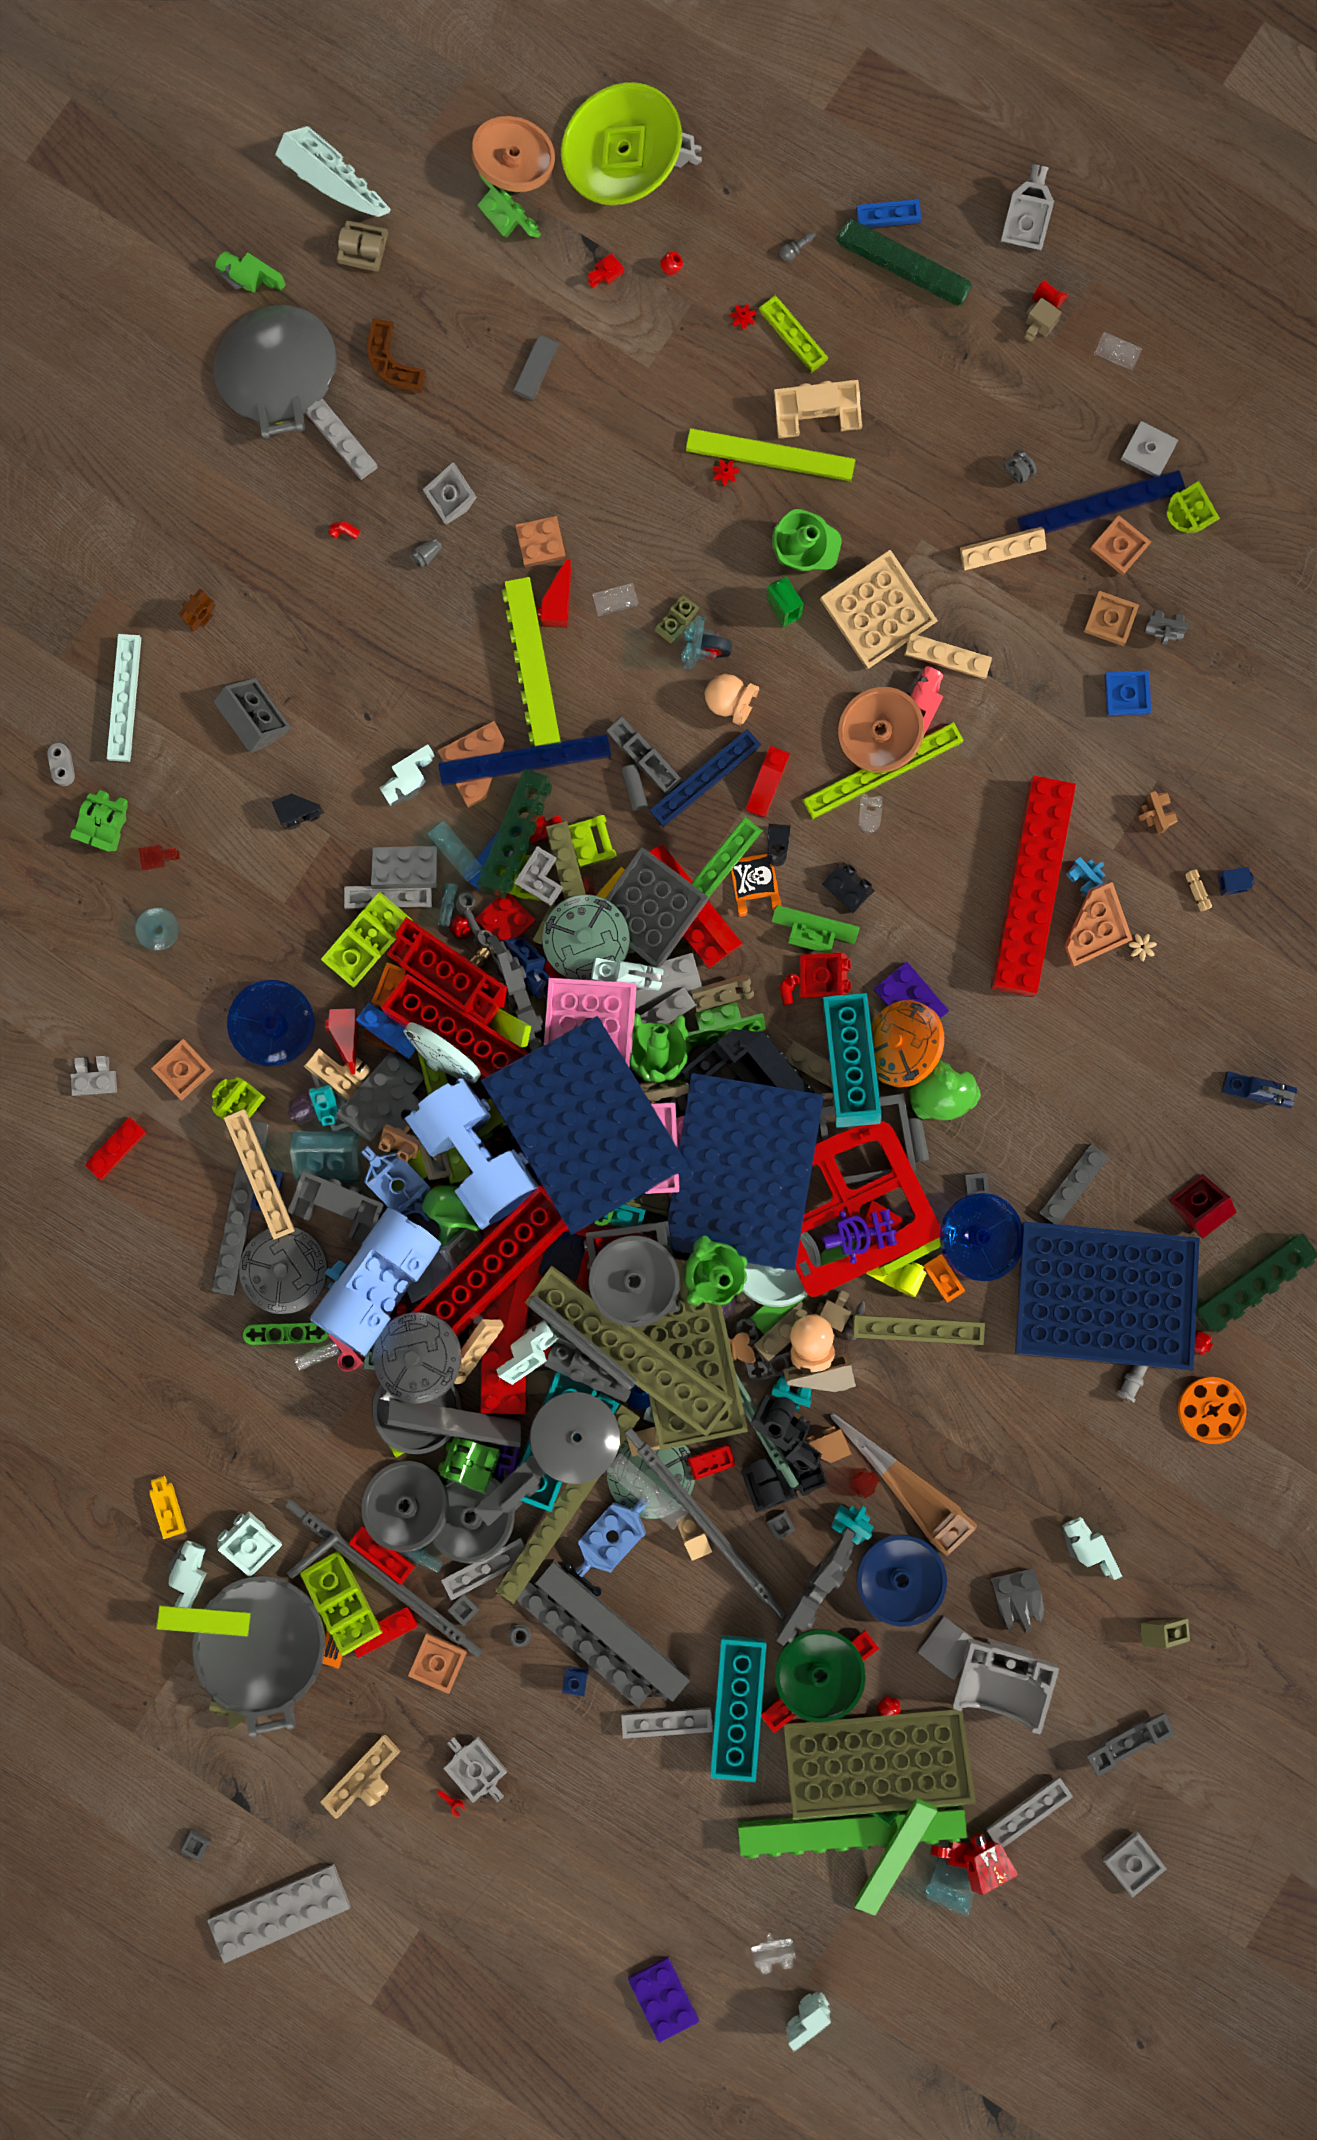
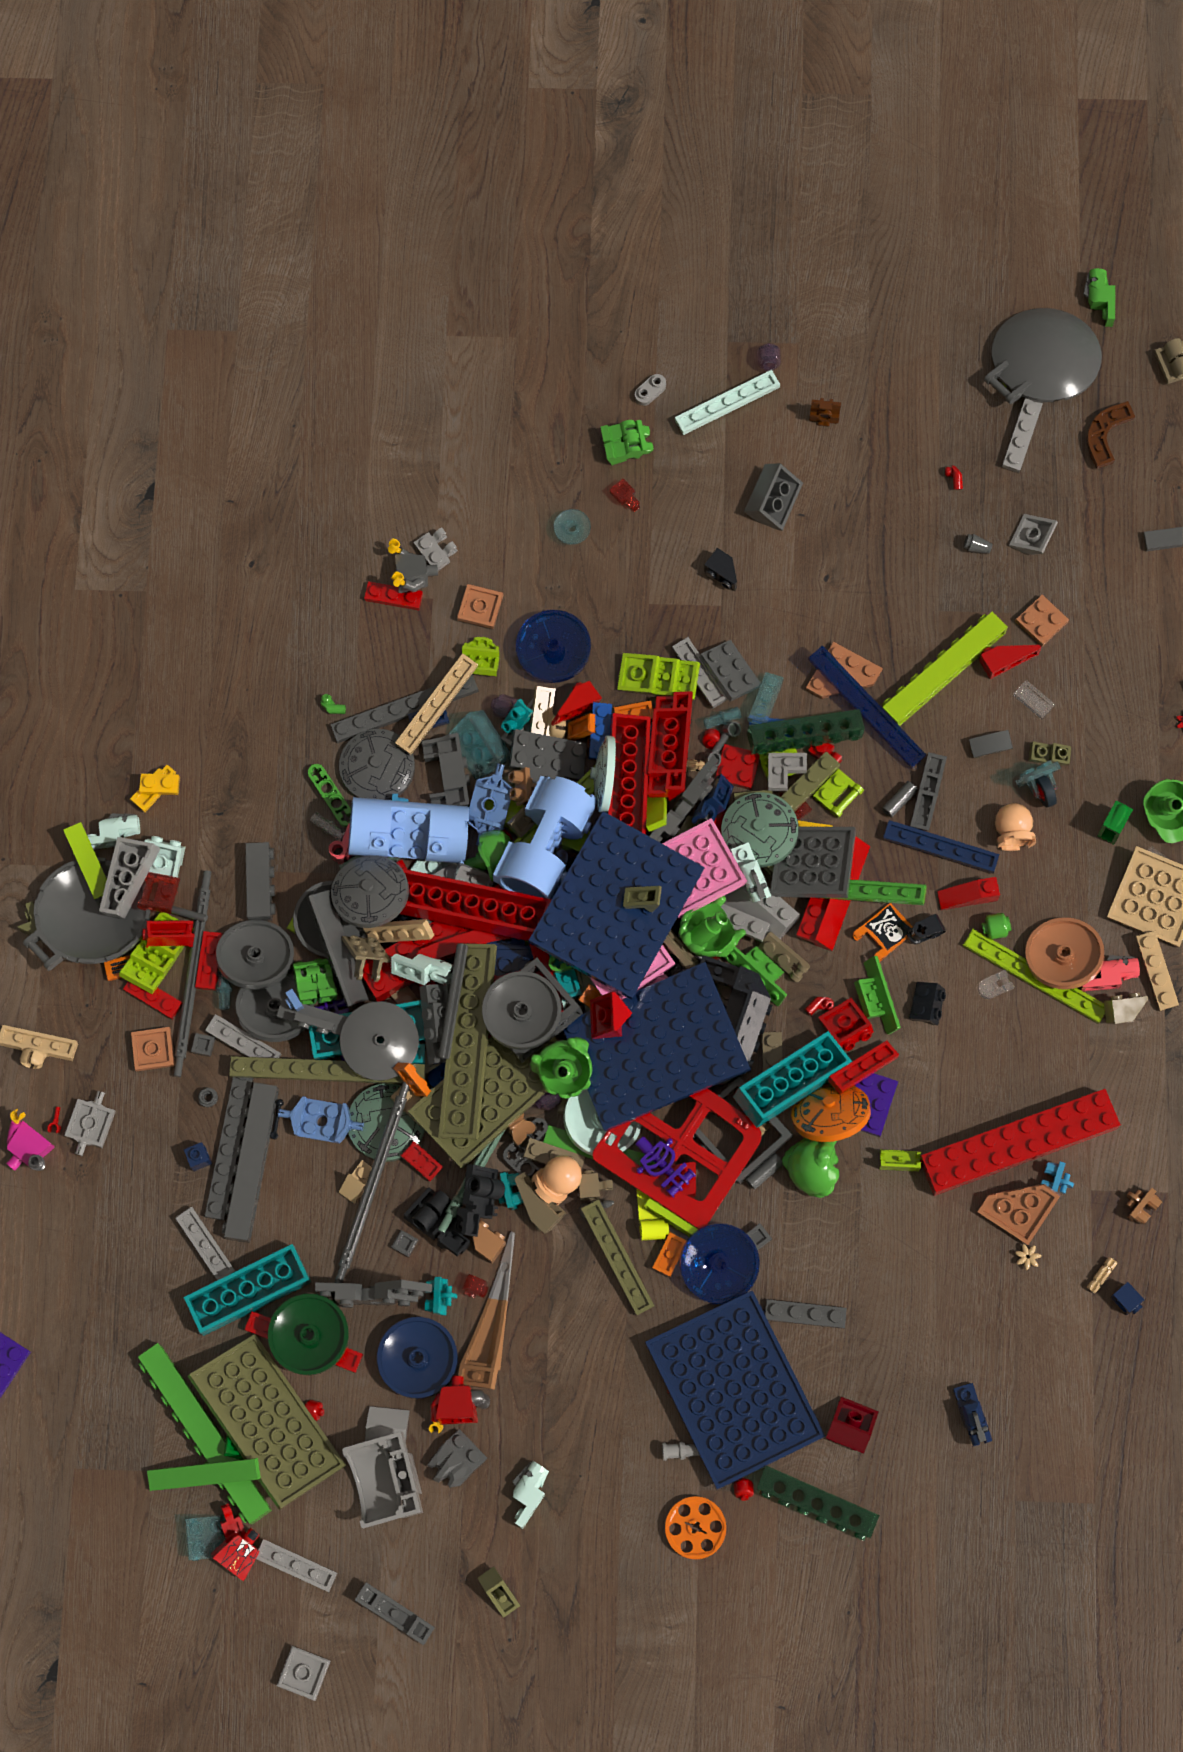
camera: 60 degrees right, 10 degrees down
light aqua plate [379,745,435,806] -> none
clear plate [606,1453,688,1530] -> none
clear hips [752,1934,795,1974] -> none
light aqua plate [786,1992,831,2051] -> none
none -> dark pink torso [6,1109,54,1171]
none -> light grey wedge [99,837,161,919]
none -> clear red plate [137,872,180,914]
none -> yellow plate [139,774,180,795]
none -> red window [142,921,195,948]
none -> dark grey brick [246,842,276,921]
none -> medium blue plate [285,989,304,1012]
none -> bright green arm [320,694,346,714]
none -> dark tan plate [342,935,391,982]
none -> dark grey torso [388,538,438,593]
none -> orange plate [393,1062,431,1097]
none -> red torso [429,1376,490,1434]
none -> orange tile [567,713,595,741]
none -> orange plate [577,983,602,1008]
none -> red slope [590,992,632,1039]
none -> olive slope [623,886,662,912]
none -> head [757,343,781,371]
none -> red plate [828,1040,899,1094]
none -> lime hinge [879,1149,921,1172]
none -> dark grey slope [969,730,1013,758]
none -> bright green head [982,913,1011,940]
none -> slope [1104,993,1148,1024]

